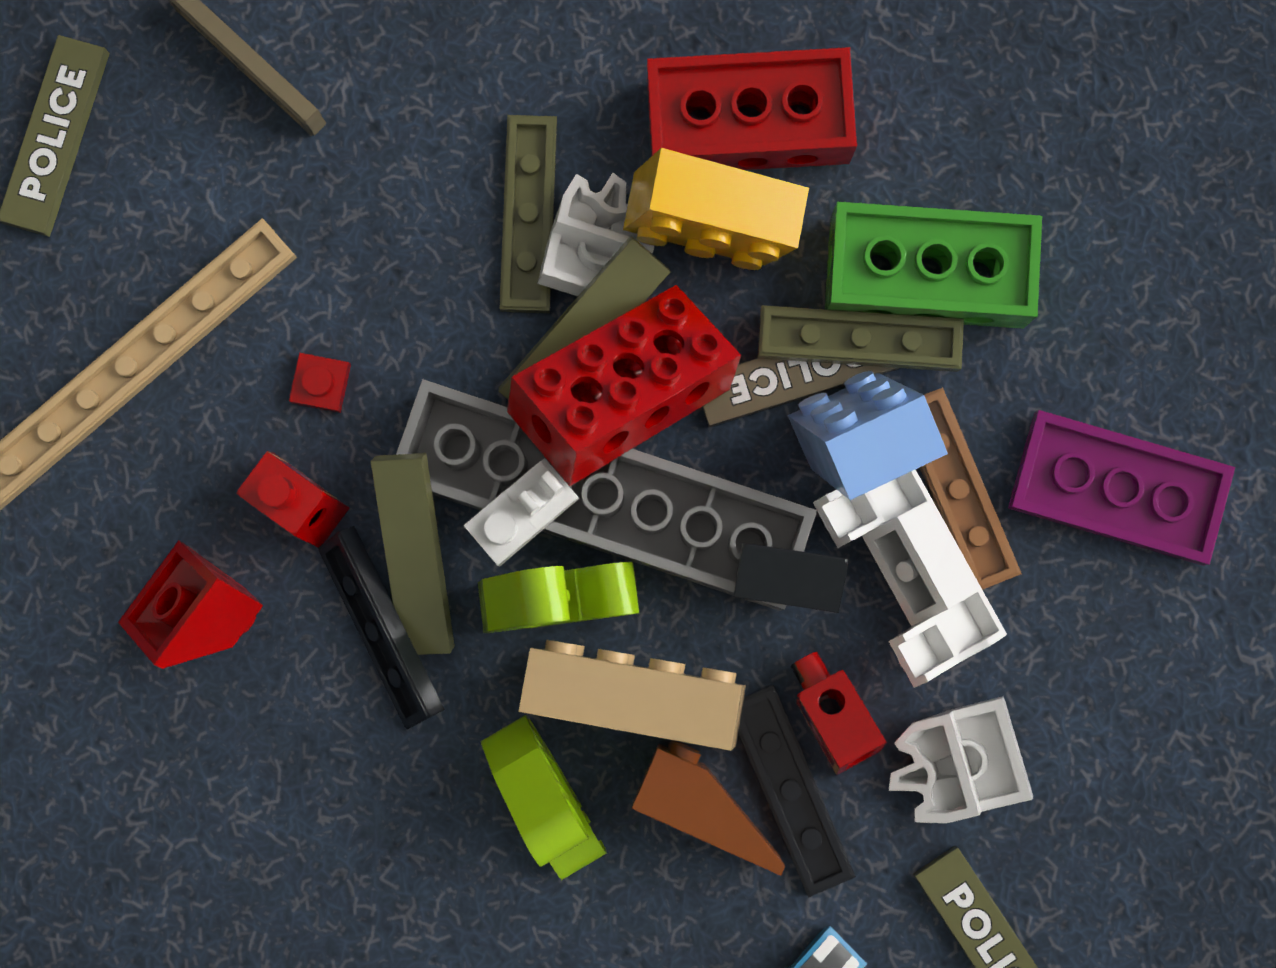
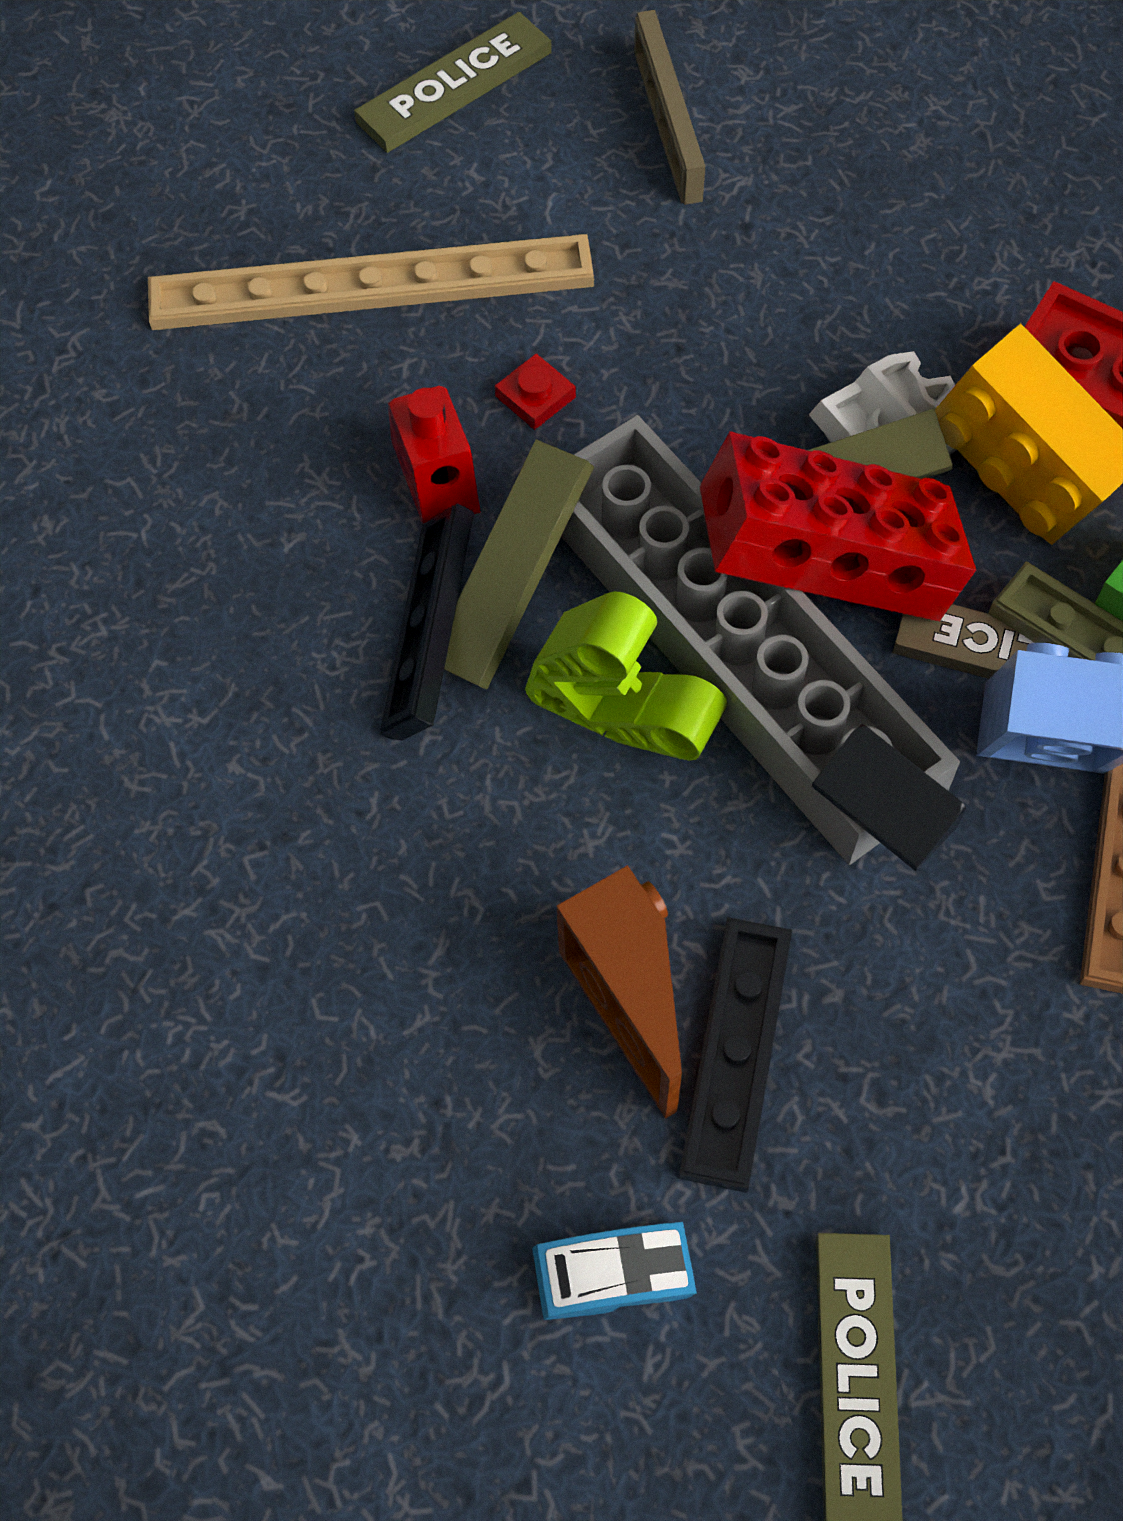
camera: 35 degrees right, 20 degrees down
red slope [118,540,263,669] -> none
white plate [464,458,579,567] -> none
lime connector [481,715,607,880] -> none
olive tile [500,115,558,313] -> none
tan piece [518,640,746,751] -> none
red torso [790,651,887,776] -> none
white bracket [813,469,1007,688] -> none
white plate [889,696,1033,823] -> none

